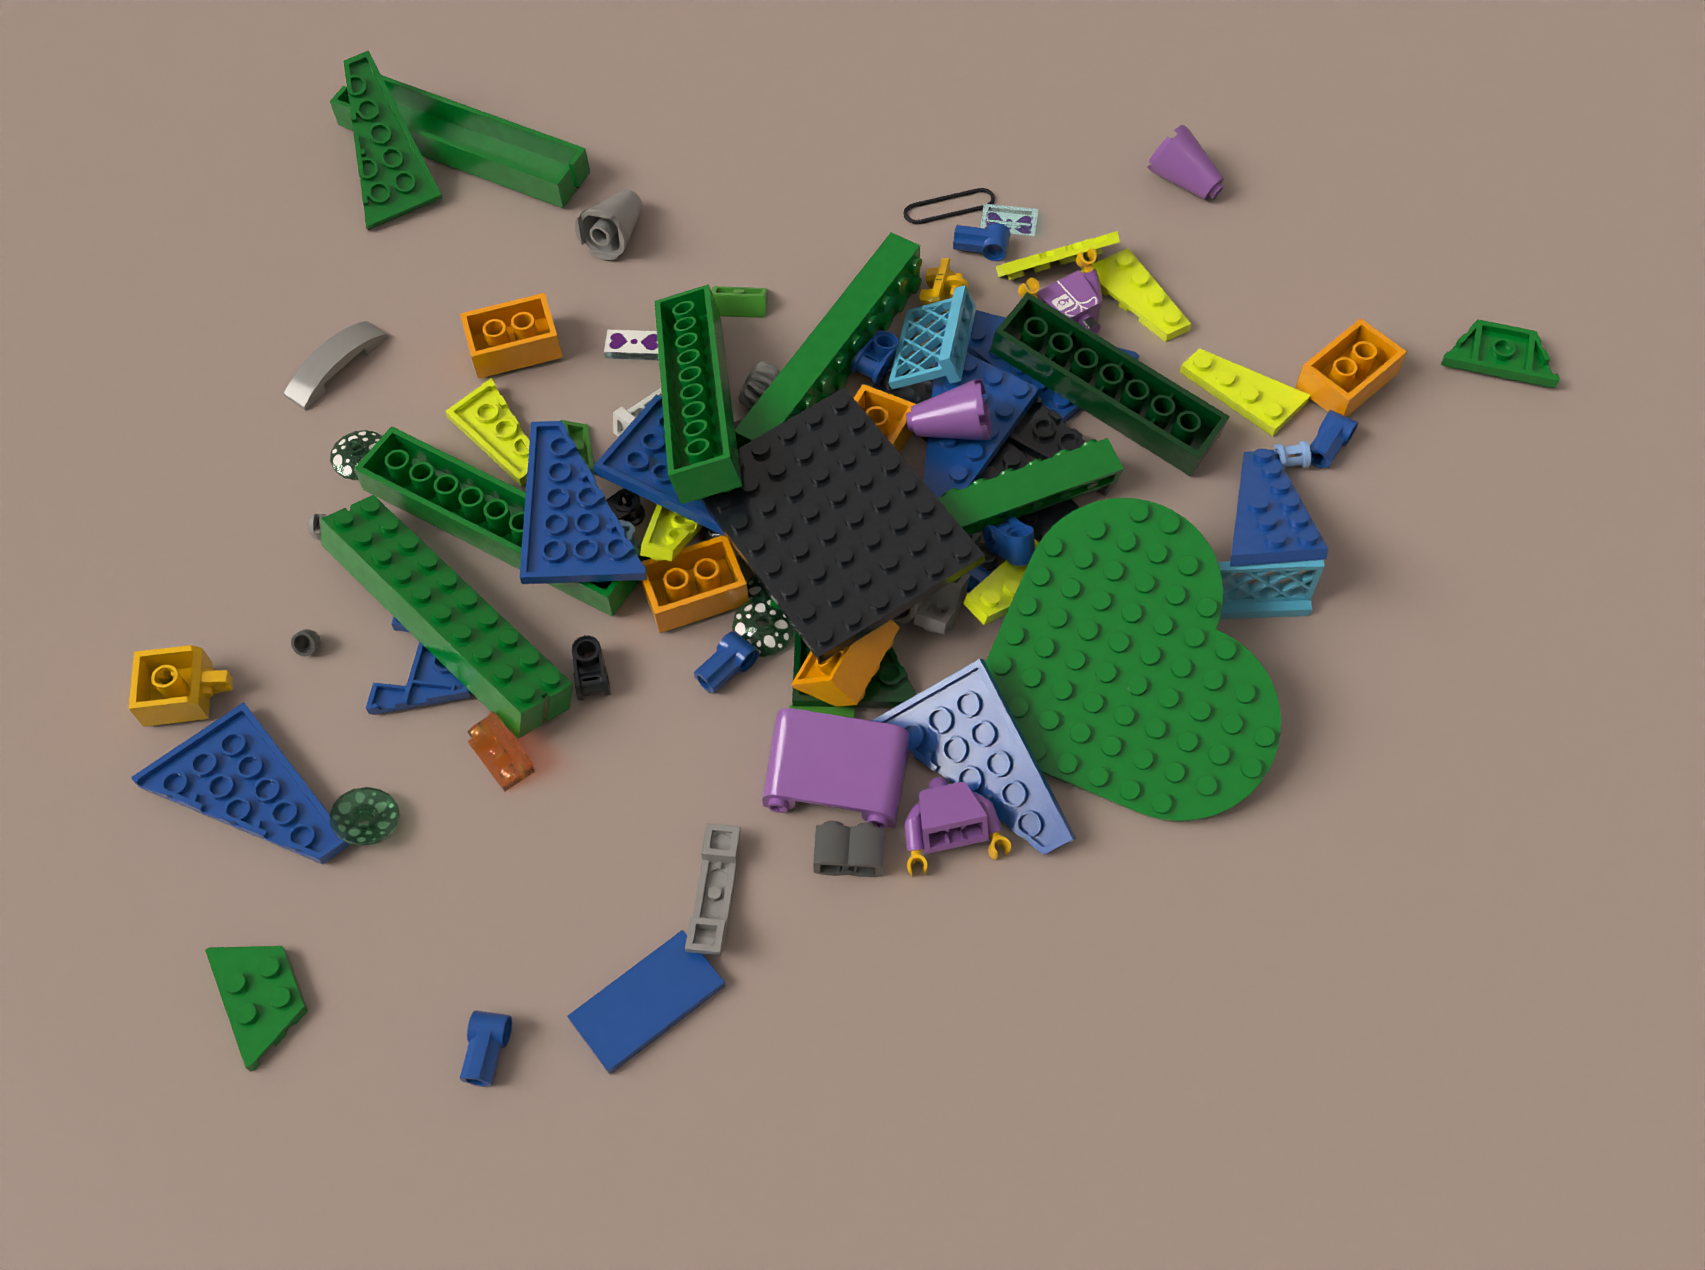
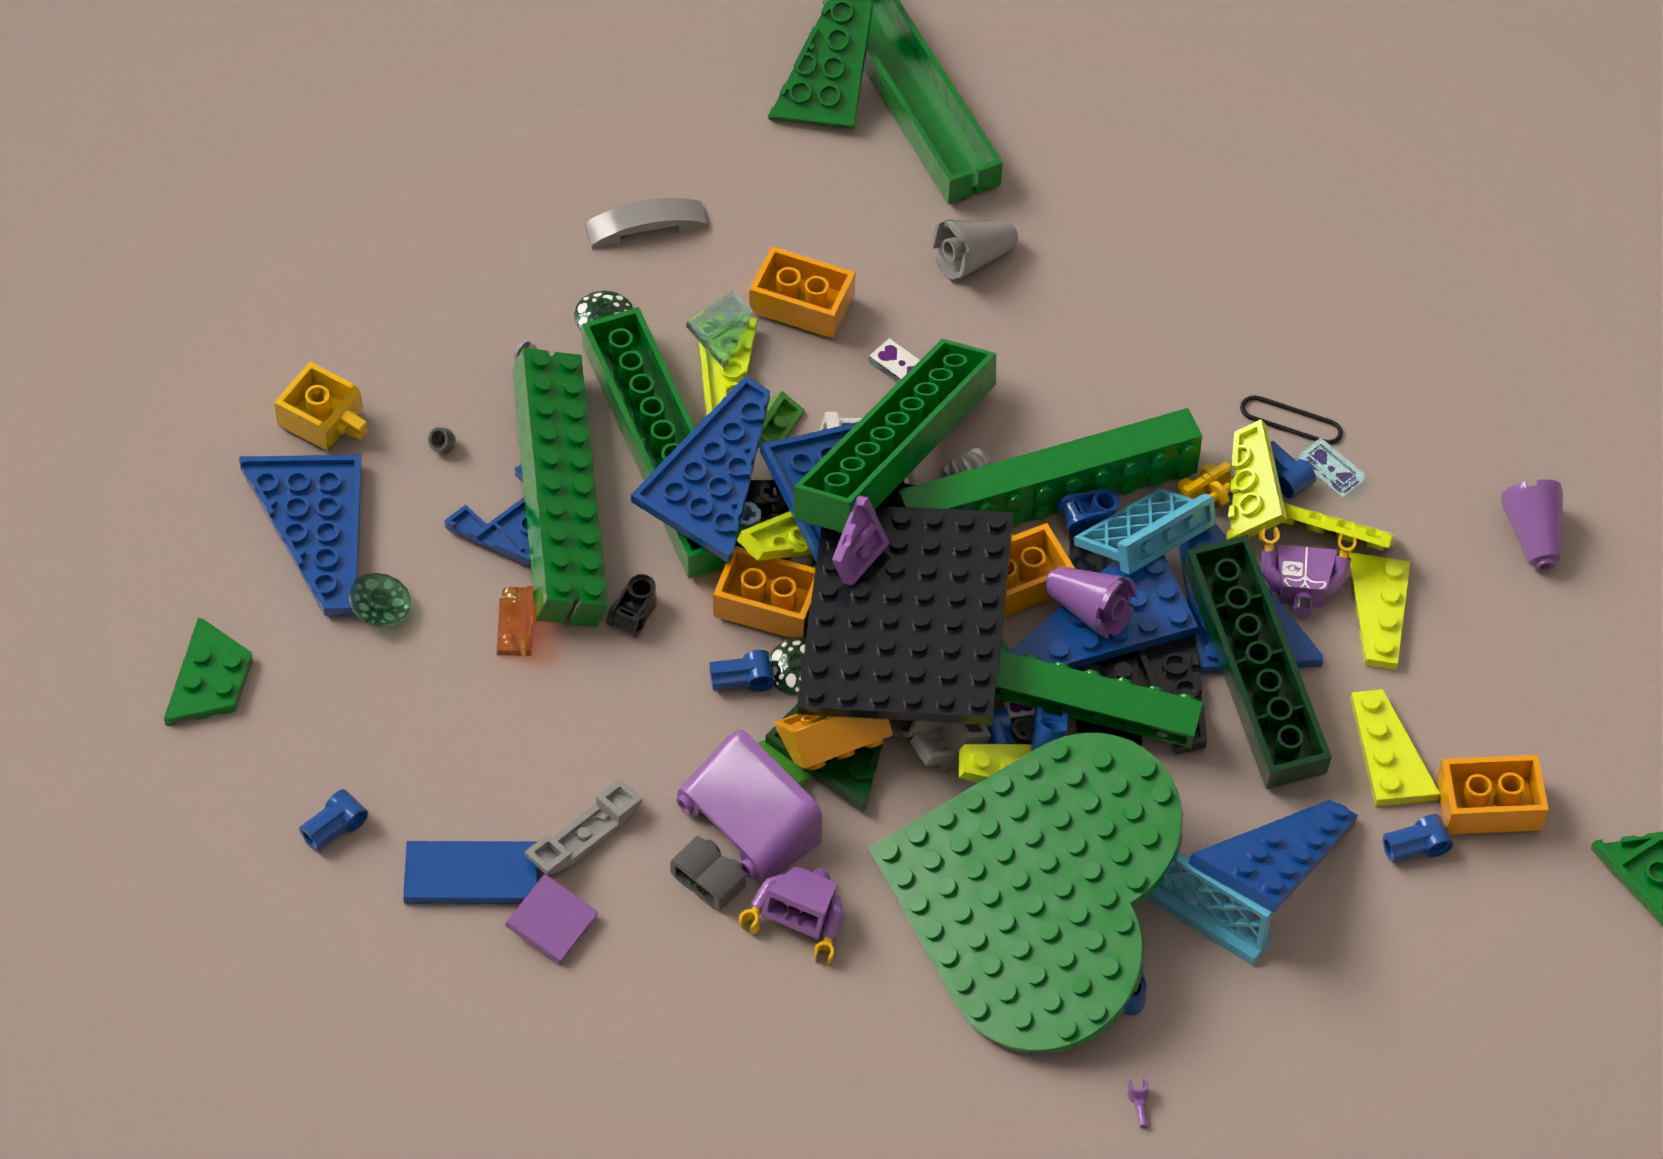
camera: 35 degrees right, 5 degrees down
bright green slope [711,286,769,318] -> none
wing [872,659,1076,855] -> none
light blue bush [1273,441,1311,469] -> none
none -> medium lavender tile [505,874,598,965]
none -> clear light blue wing [686,290,753,368]
none -> medium lavender wing [832,496,889,585]
none -> medium lavender hand [1128,1078,1149,1128]
none -> neon yellow wing [1227,419,1287,540]

